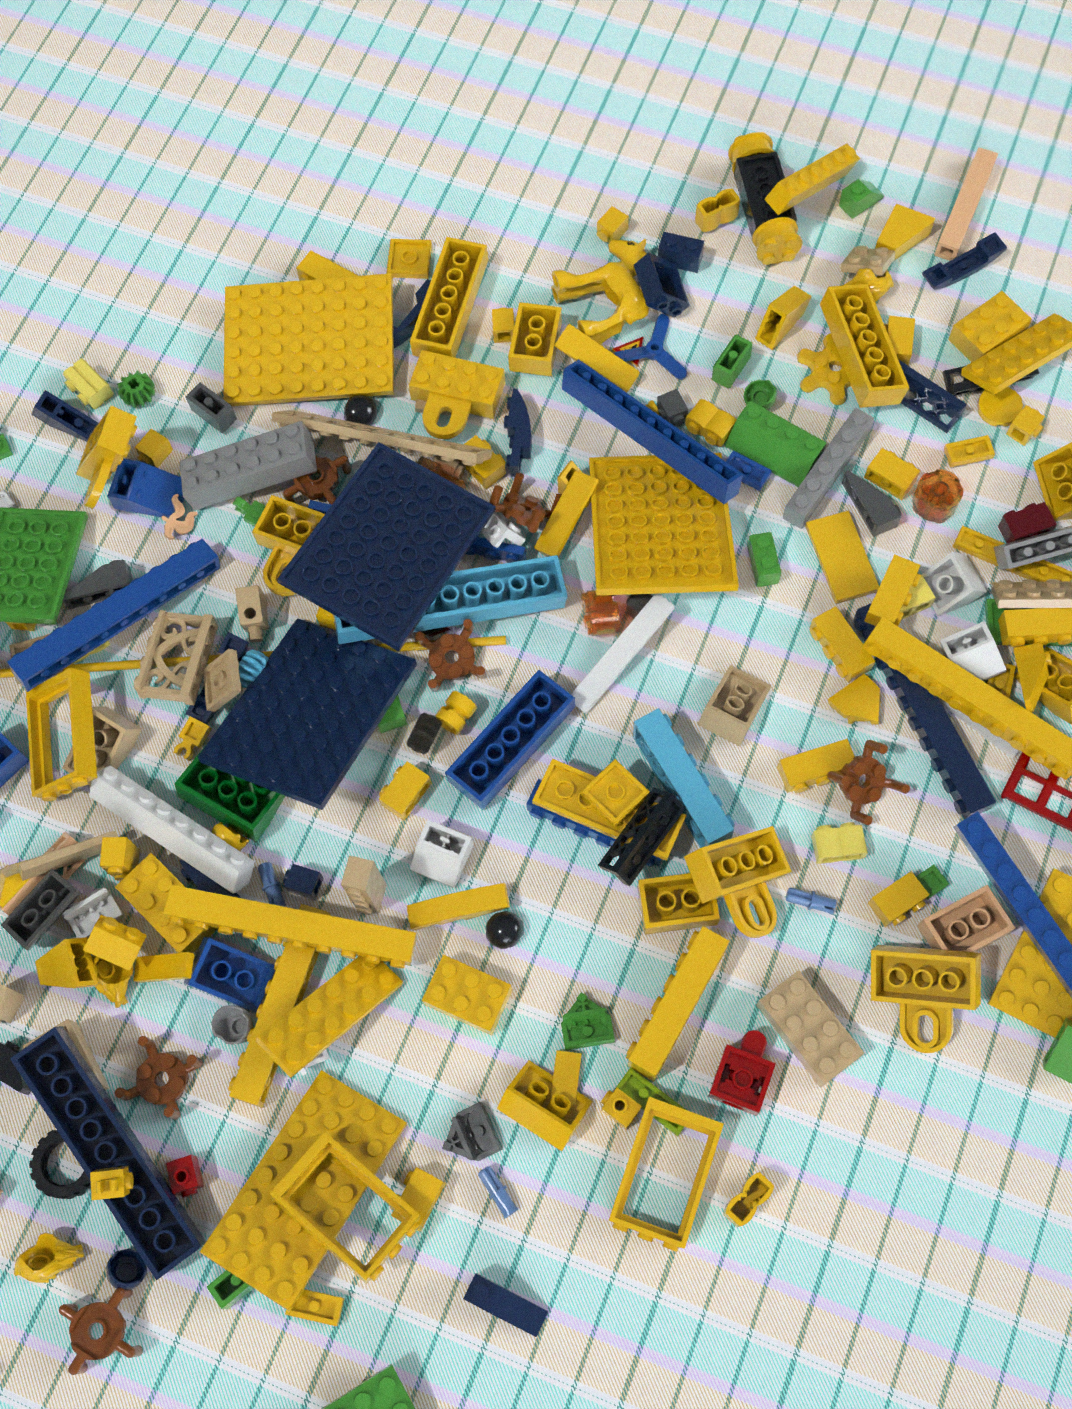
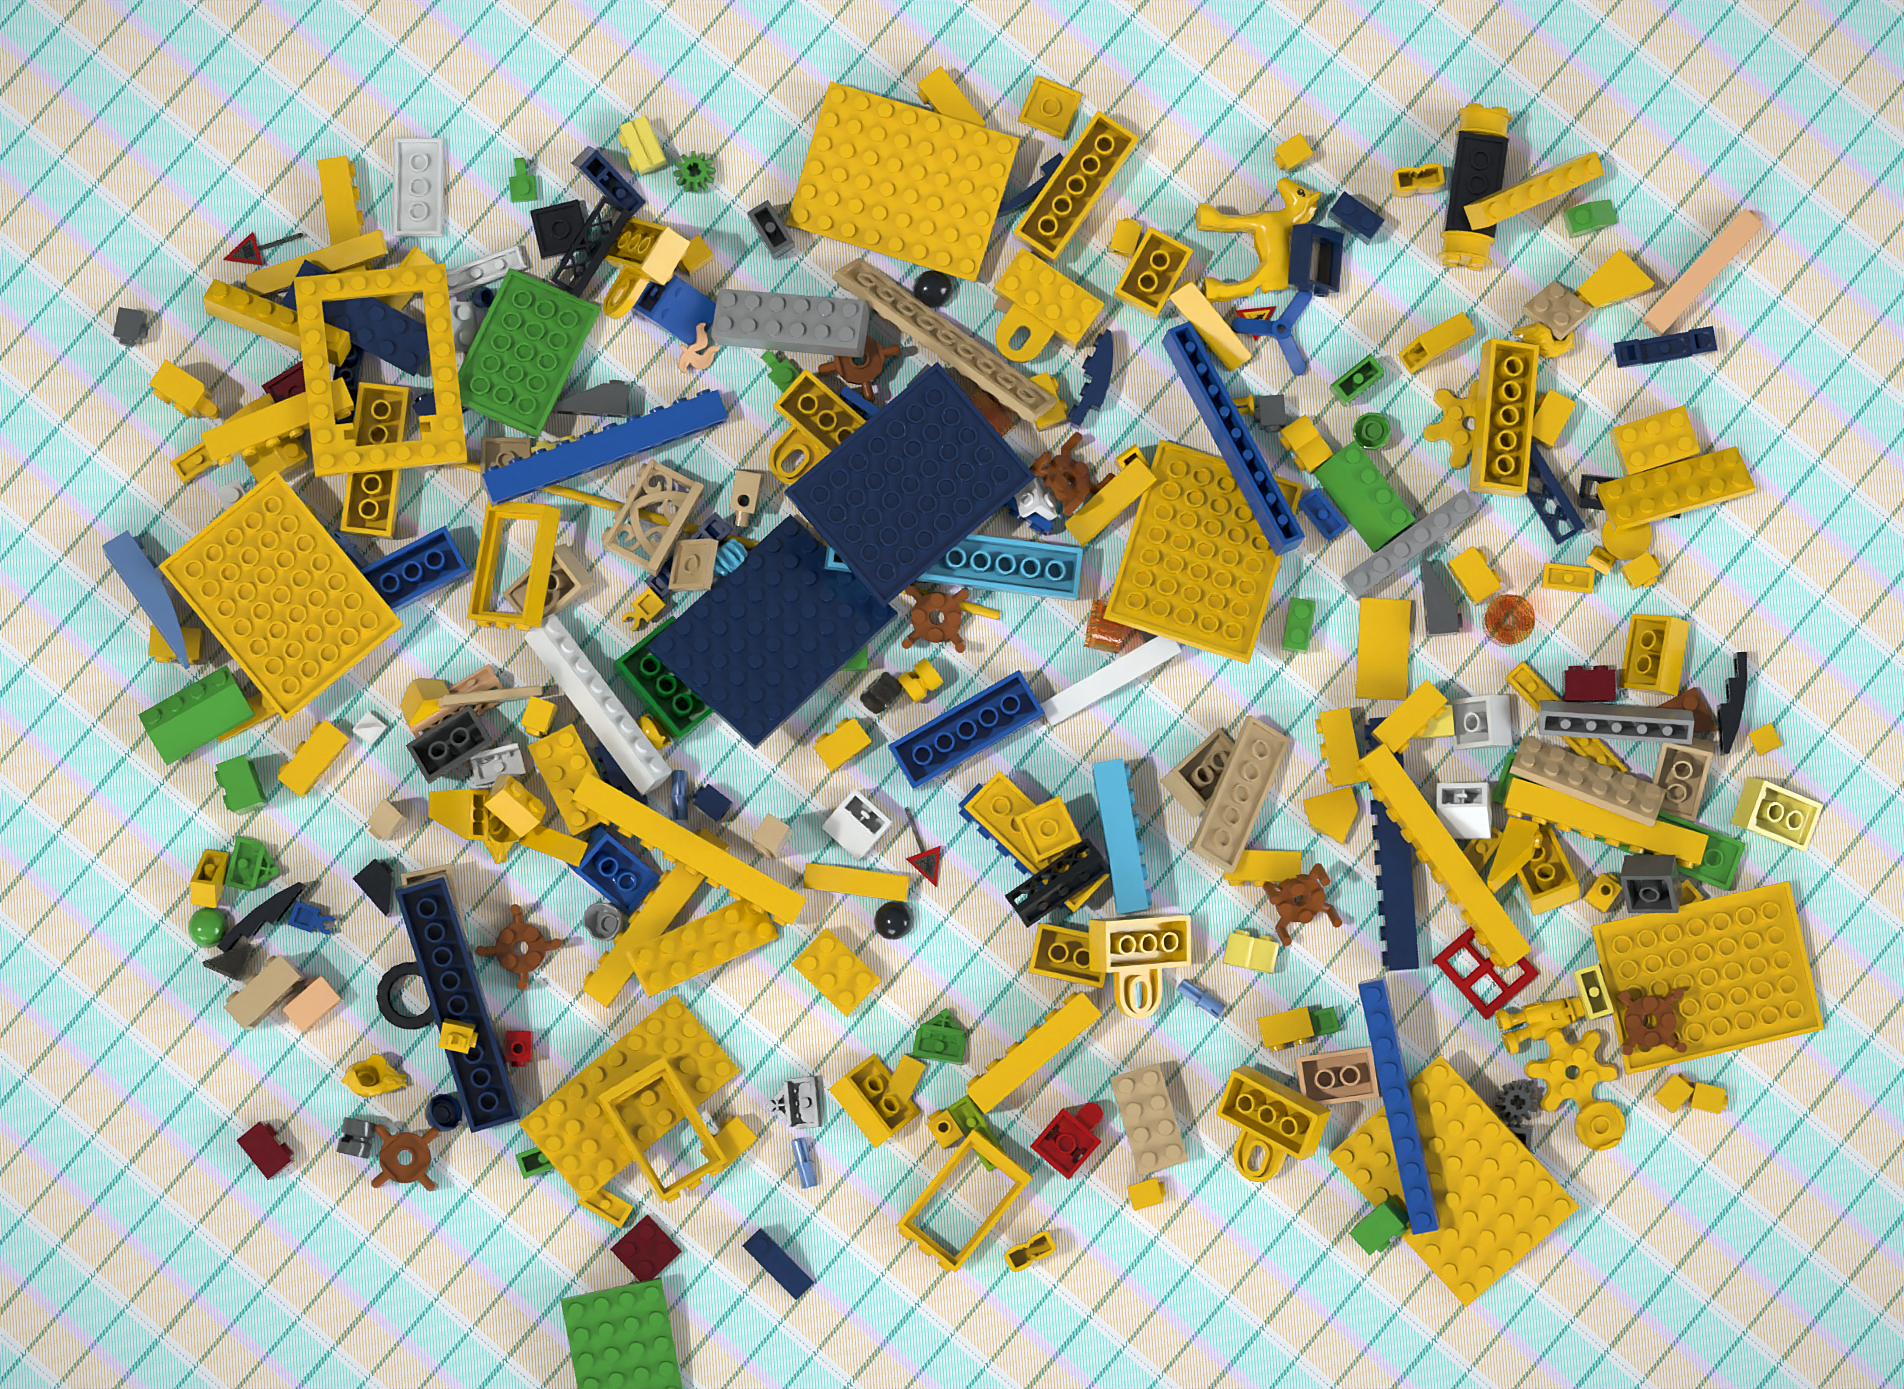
camera: 15 degrees right, 15 degrees up
none -> dark grey wheel [336,1117,377,1159]
none -> black tile [530,199,590,260]
none -> black fence [549,195,632,298]
none -> dark red plate [610,1214,682,1282]
none -> piece [905,807,941,887]
none -> yellow brick [1126,1178,1167,1211]
none -> tan plate [1189,715,1291,873]
none -> yellow tile [1585,545,1616,575]

